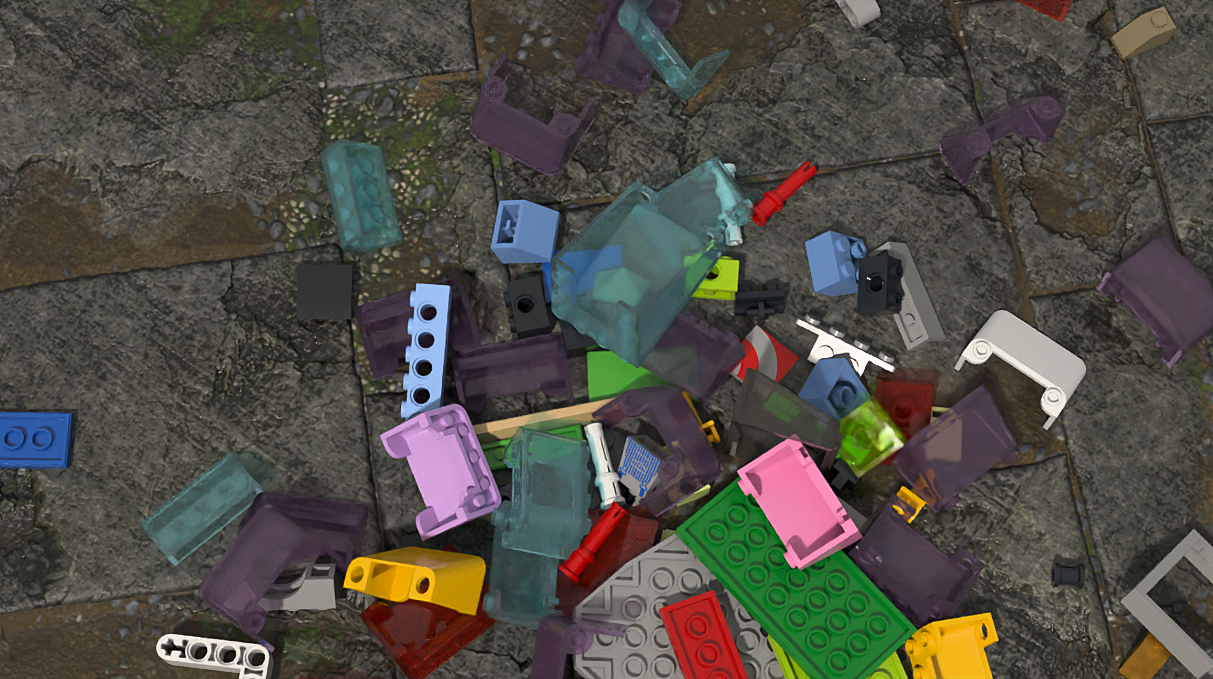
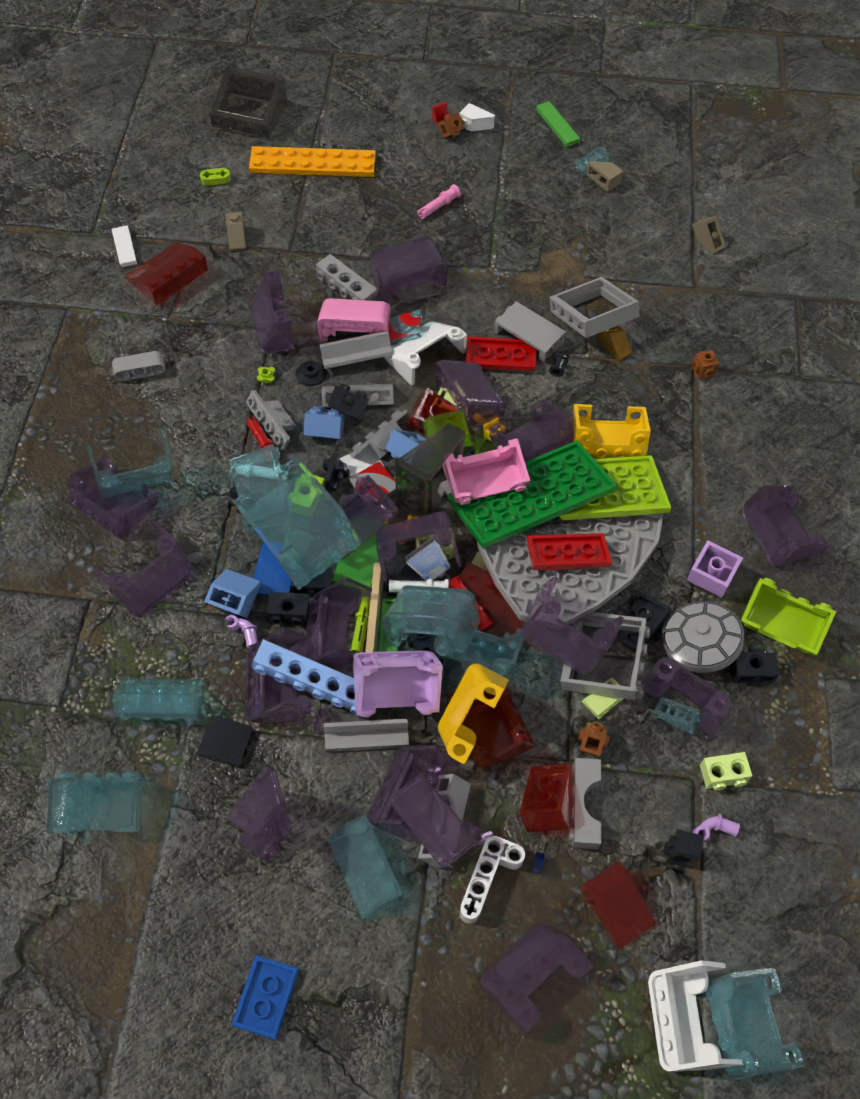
camera: 75 degrees left, 10 degrees down
none -> clear light blue windscreen [47,772,145,833]
none -> lavender piece [226,615,259,649]
none -> clear purple windscreen [226,765,292,862]
none -> light grey bracket [246,390,296,451]
none -> lime plate [257,367,275,384]
none -> black piece [295,360,327,386]
none -> light grey brick [316,254,378,301]
none -> bright pink windscreen [317,298,390,341]
none -> light grey panel [320,331,393,369]
none -> light grey panel [324,719,409,752]
none -> white sticker [340,445,385,477]
none -> lime pin [350,597,371,655]
none -> clear light blue tile [388,309,423,345]
none -> red plate [466,336,536,372]
none -> light grey panel [494,301,566,363]

